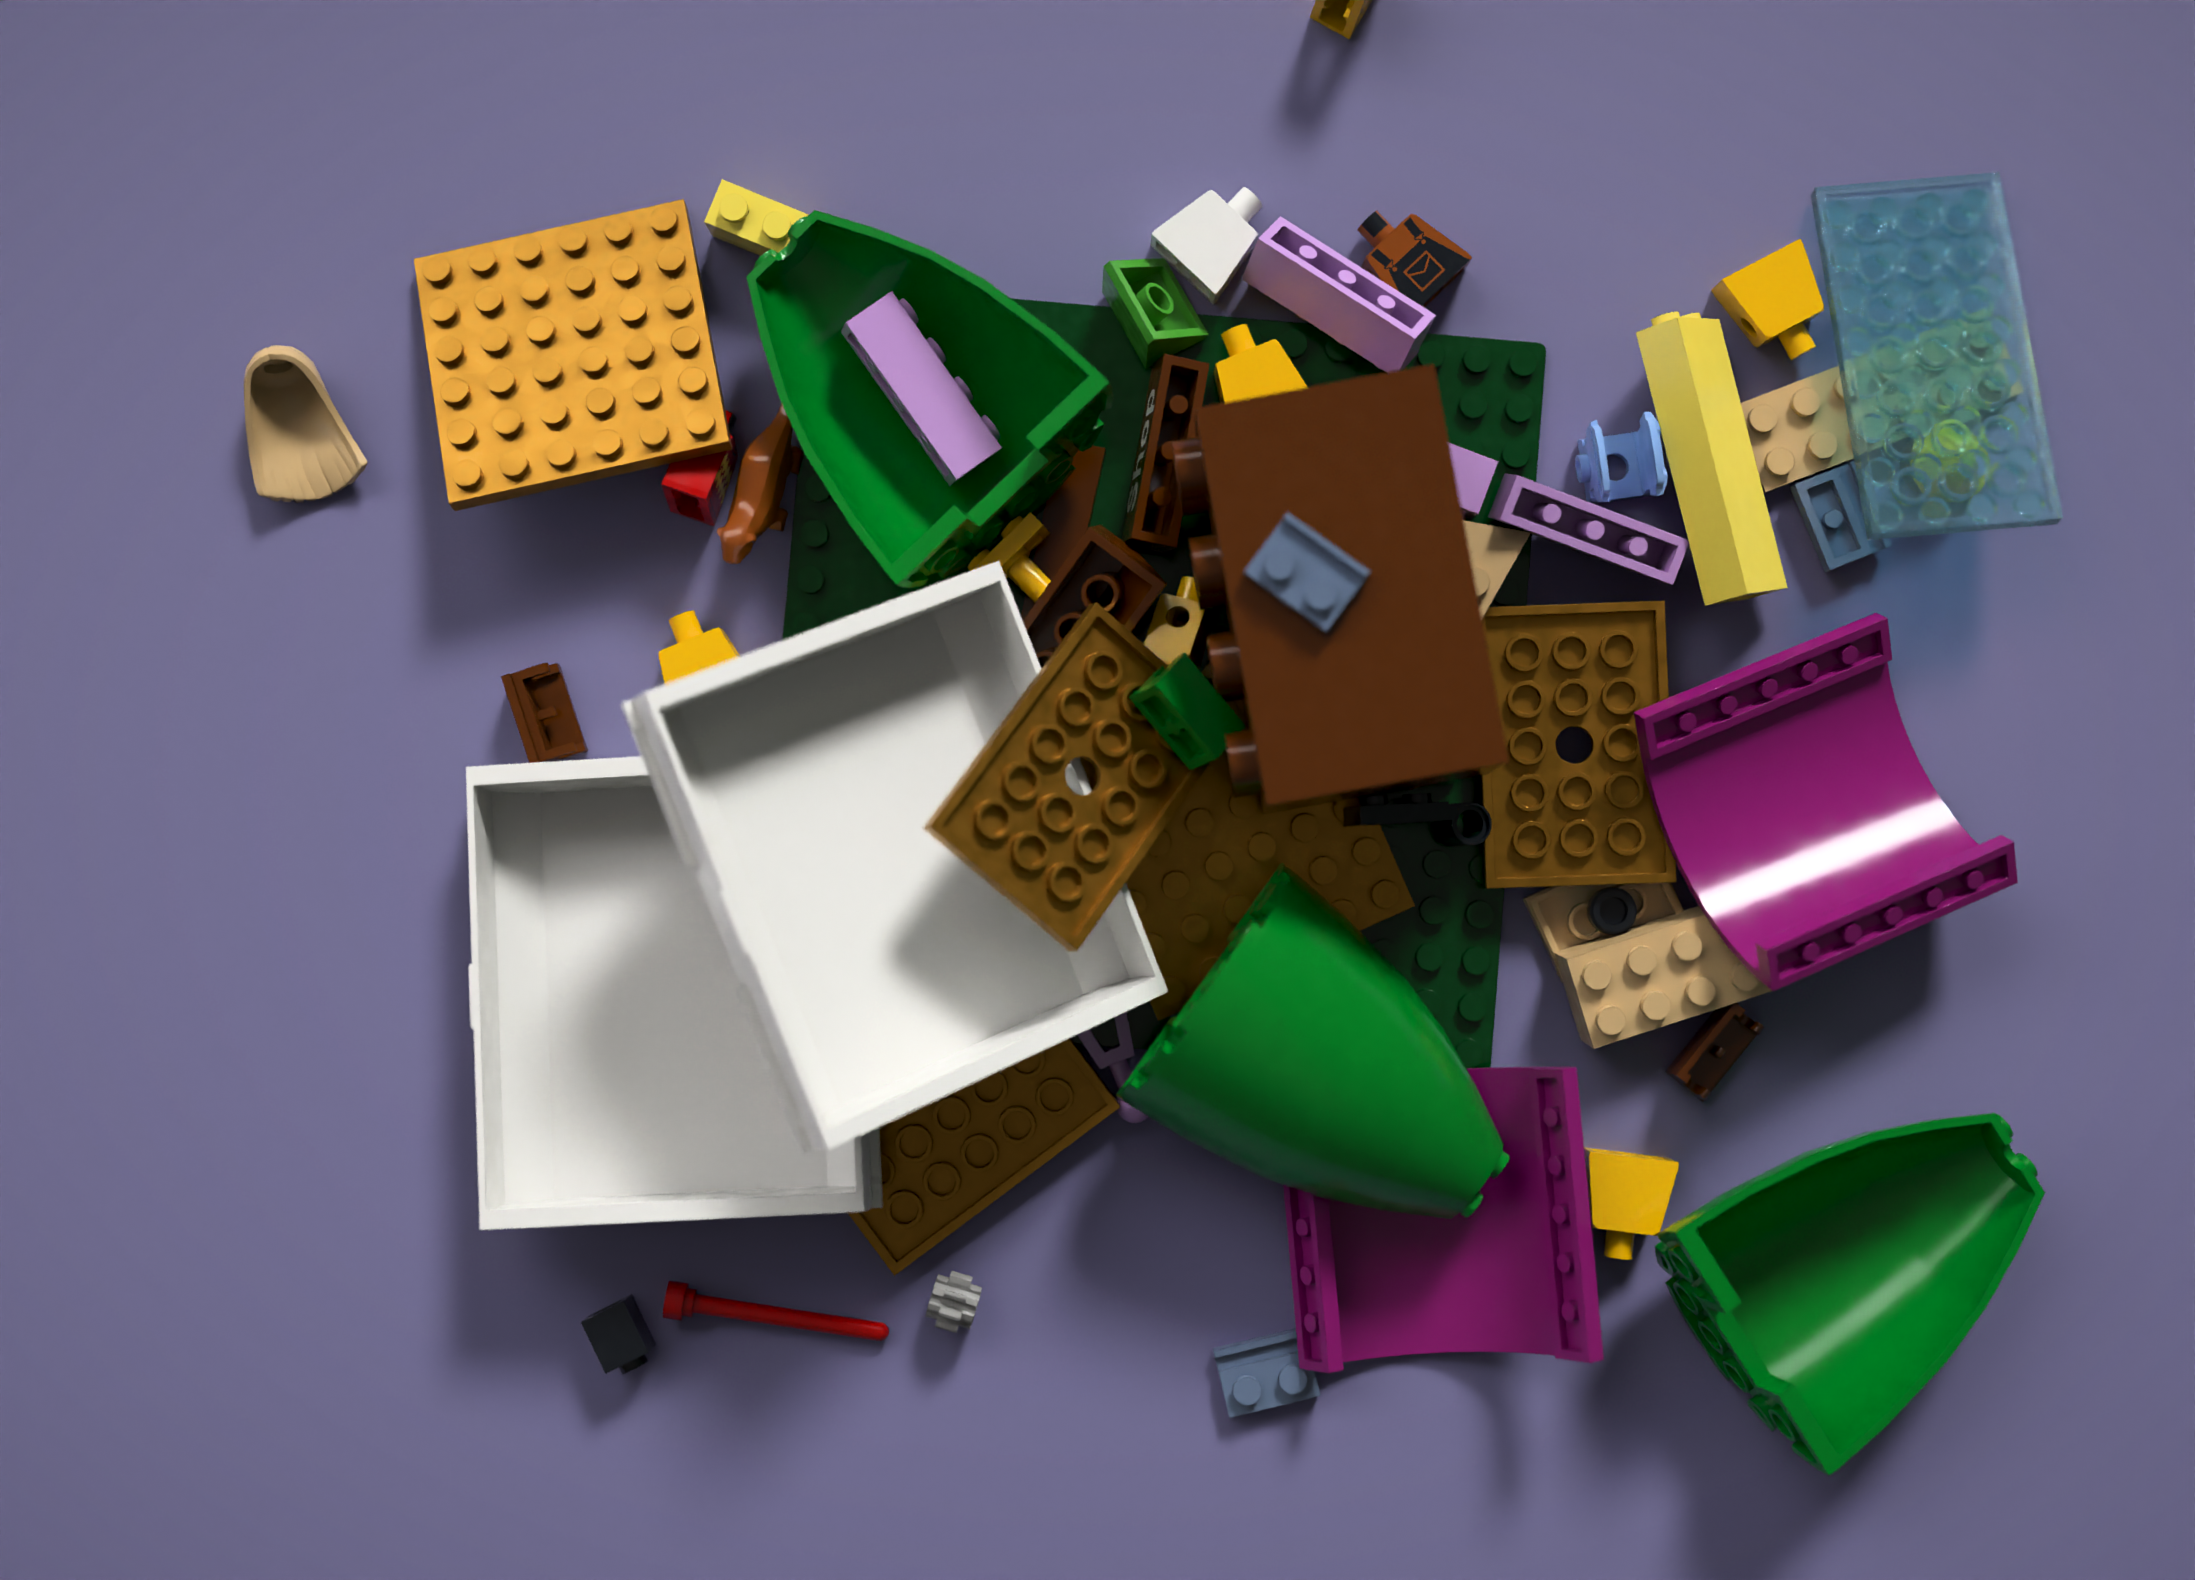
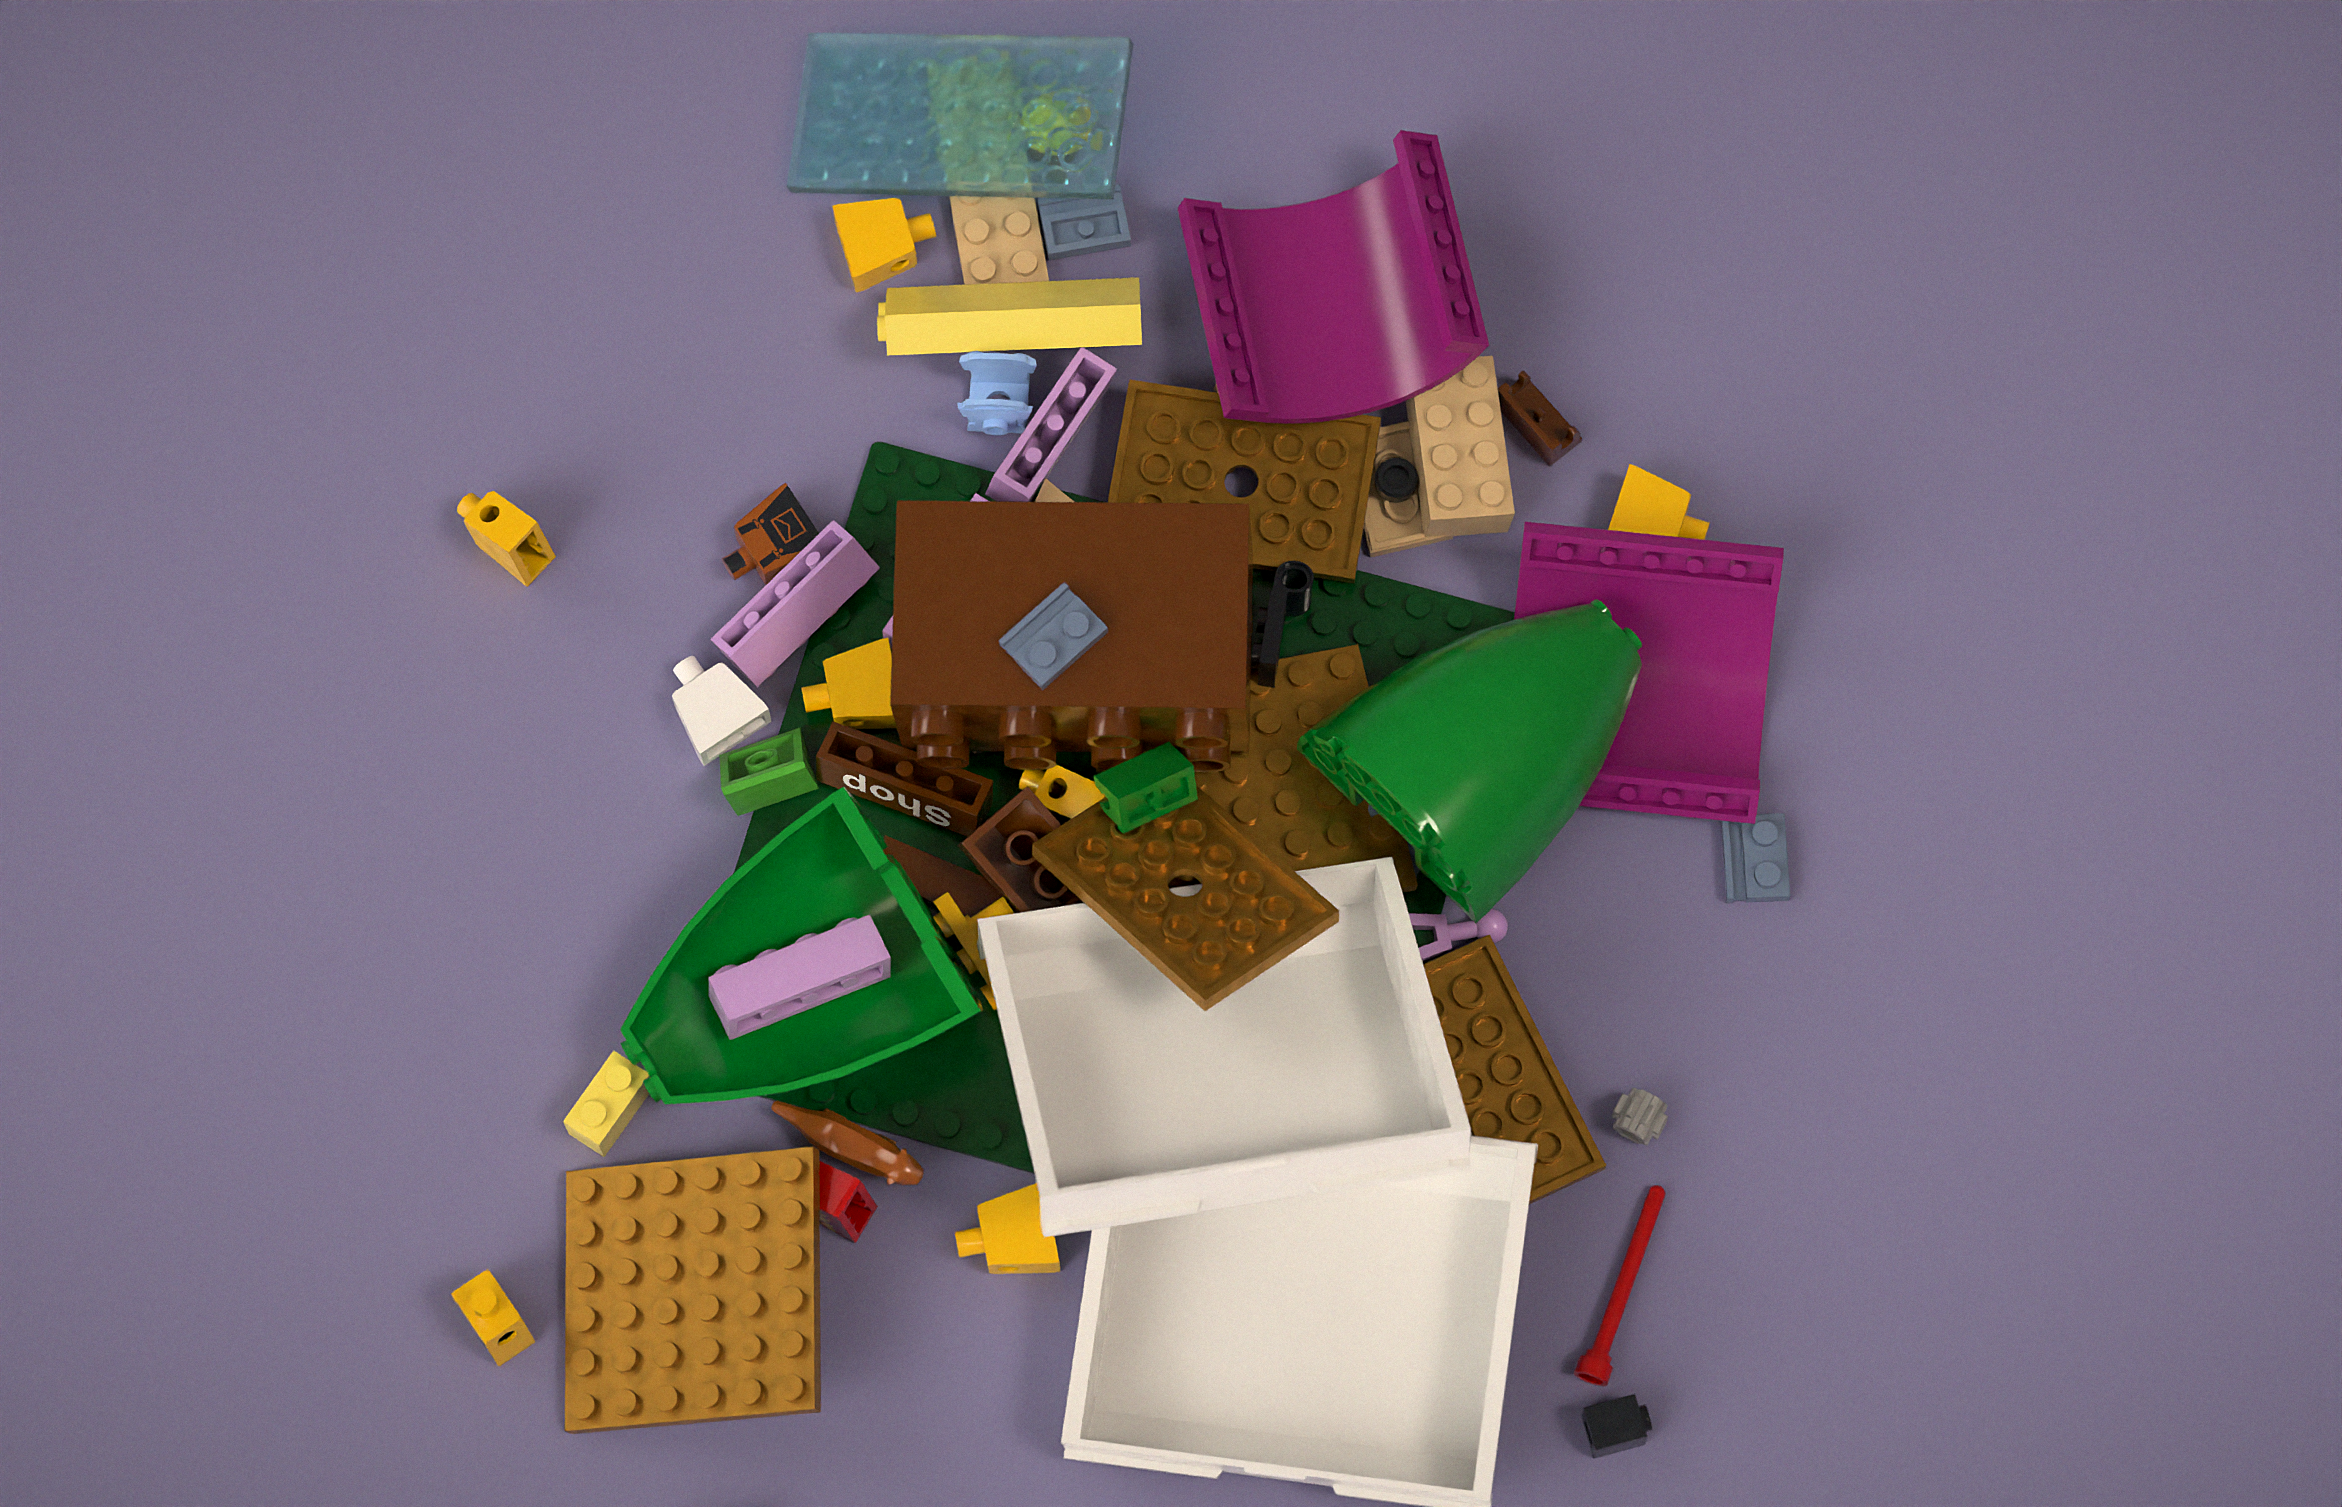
camera: 75 degrees left, 15 degrees down
reddish brown hinge [501,662,588,763] -> none
green panel [1655,1113,2045,1476] -> none
none -> yellow torso [451,1269,535,1367]

